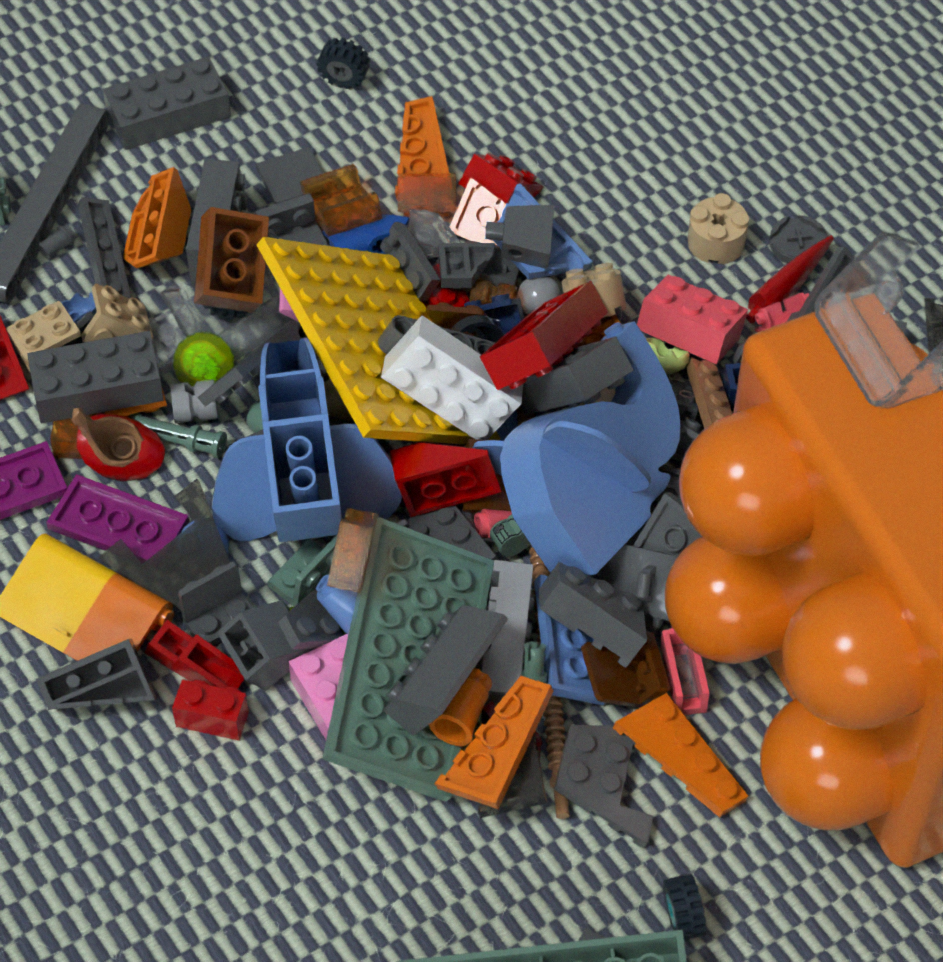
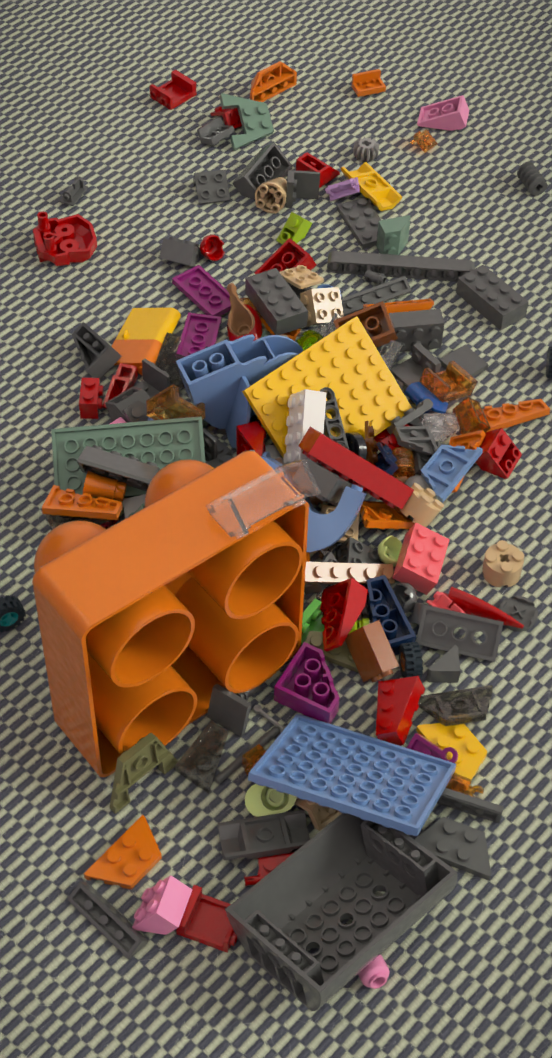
camera: 75 degrees right, 5 degrees down
dark grey torso [485,205,554,269] -> none

